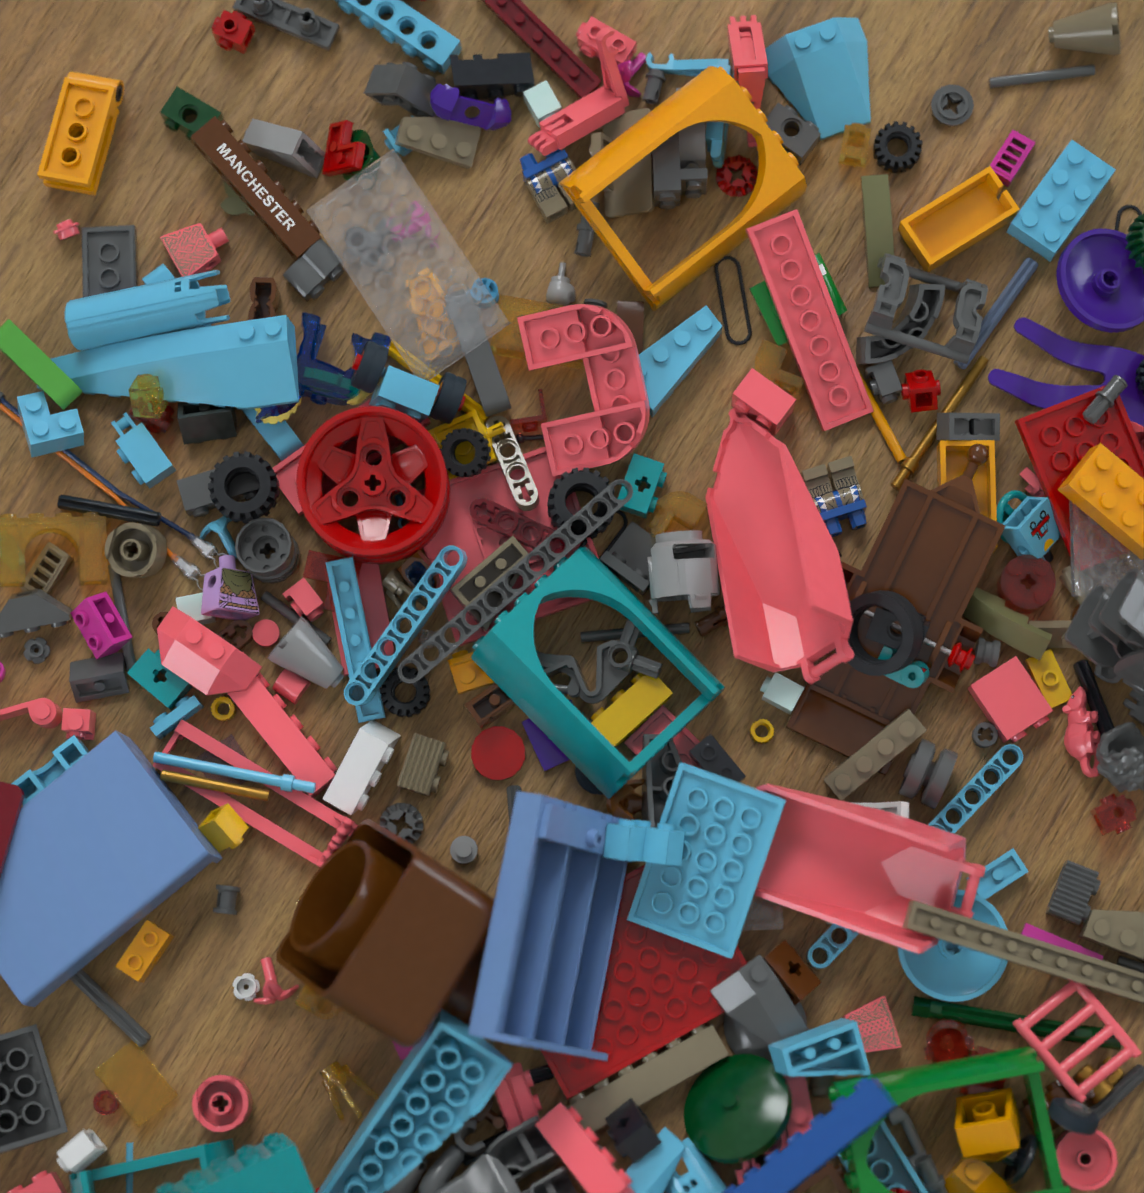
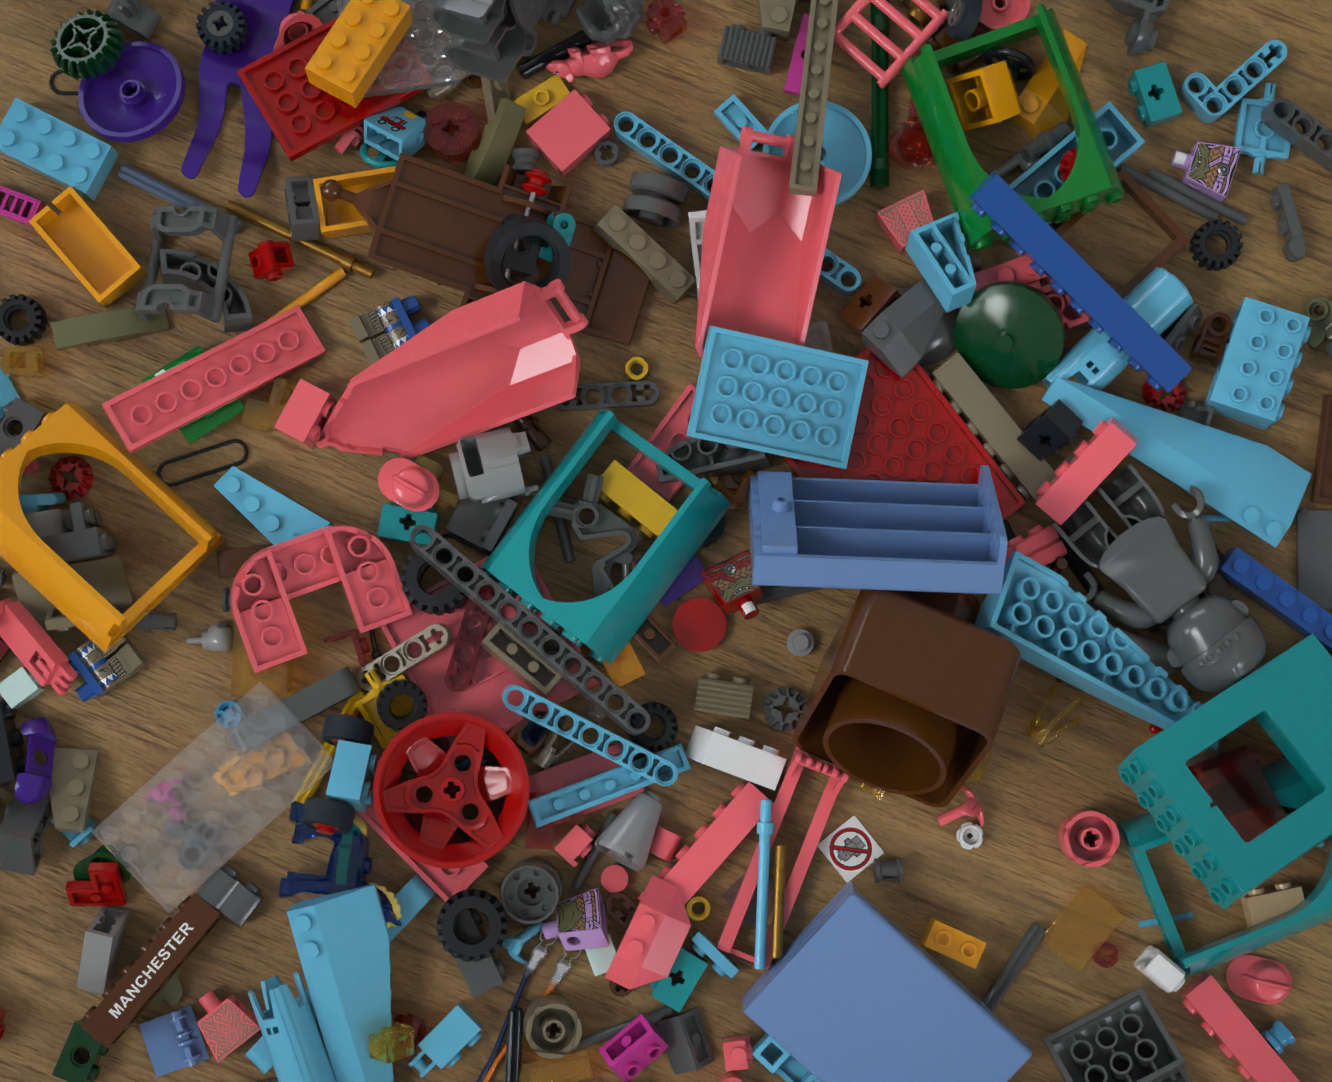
camera: 105 degrees left, 5 degrees up
pearl dark grey brick [177,402,237,444] -> none
yellow brick [198,803,249,852] -> none
reddish brown brick [248,277,280,320] -> none
medium azure brick [603,819,685,865] -> none
black brick [689,734,746,783] -> none
light aqua brick [760,672,805,714] -> none
dark grey brick [864,360,902,405] -> none
dark grey axle [1083,375,1128,424] -> none
none -> medium blue hinge [139,1005,210,1077]
none -> coral piece [378,458,440,512]
none -> dark grey beam [556,380,660,412]
none -> torso [701,550,763,620]
none -> sticker [817,816,884,883]

